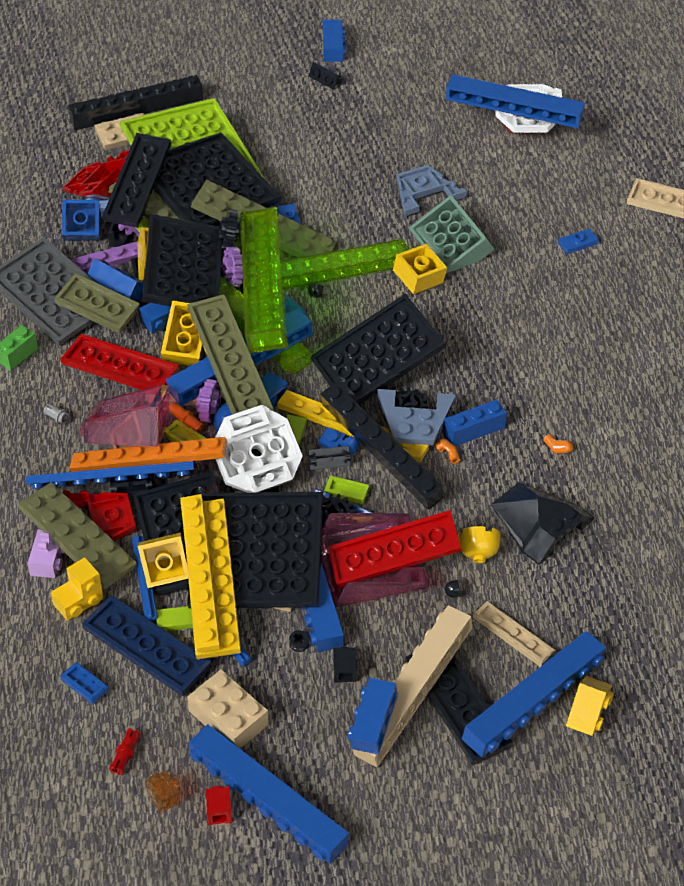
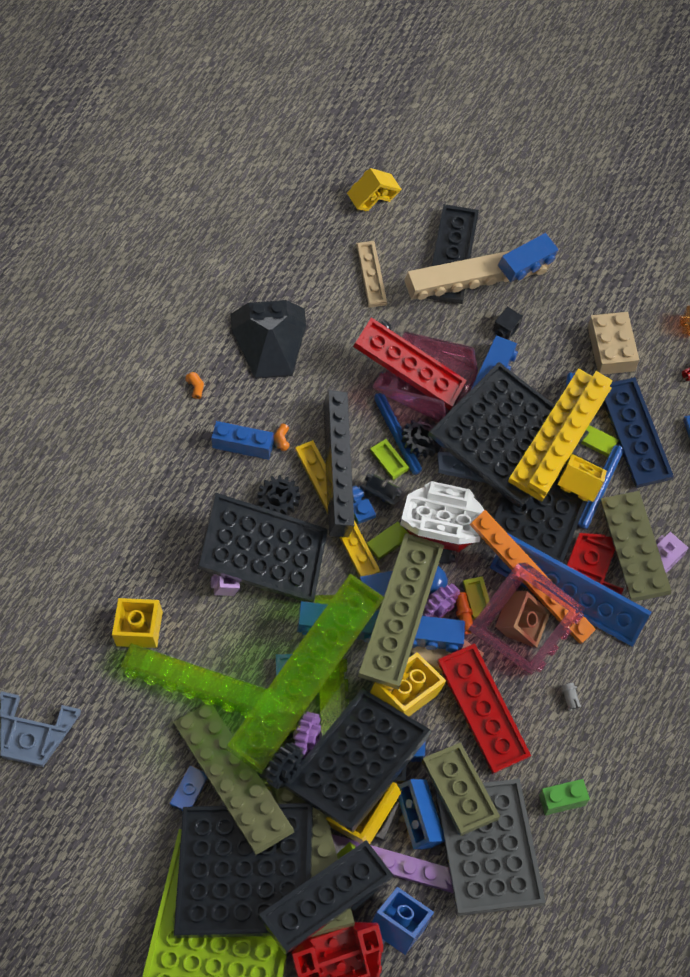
camera: 145 degrees left, 15 degrees up
yellow brick [50,557,104,621] -> none
blue brick [188,724,349,864] -> none
red brick [205,786,232,825] -> none
black bush [289,630,309,652] -> none
black hinge [308,283,324,298] -> none
sand blue wing [378,389,455,445] -> none
sand green slope [409,195,494,273] -> none
yellow cylinder [458,526,501,563] -> none
blue brick [462,631,606,757] -> none

